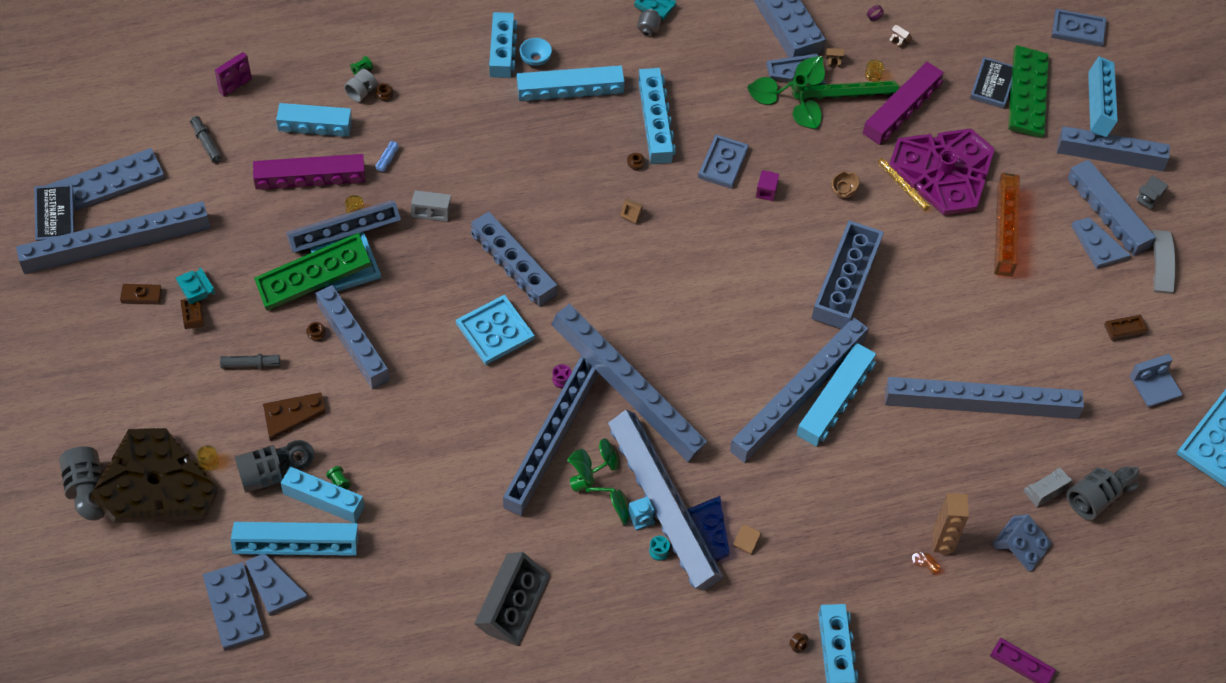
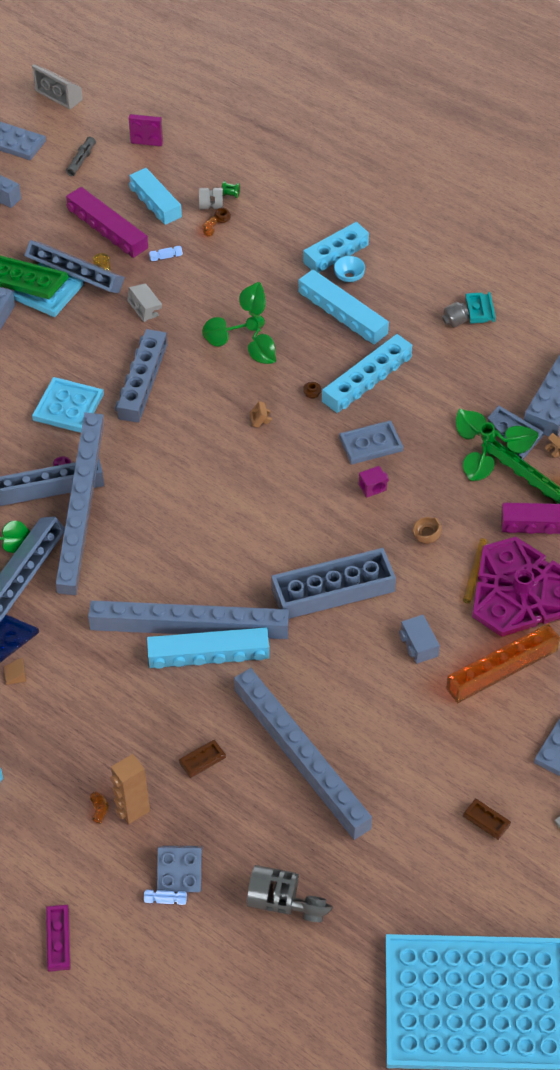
camera: 55 degrees right, 5 degrees down
light grey hinge [1023,468,1072,507] -> none
sand blue bracket [1129,354,1182,407] -> none
none -> light grey slope [32,64,83,109]
none -> light blue axle [144,889,187,905]
none -> reddish brown plate [179,740,226,778]
none -> clear orange arm [202,216,218,237]
none -> green plant [202,282,277,364]
none -> sand blue brick [399,615,440,664]

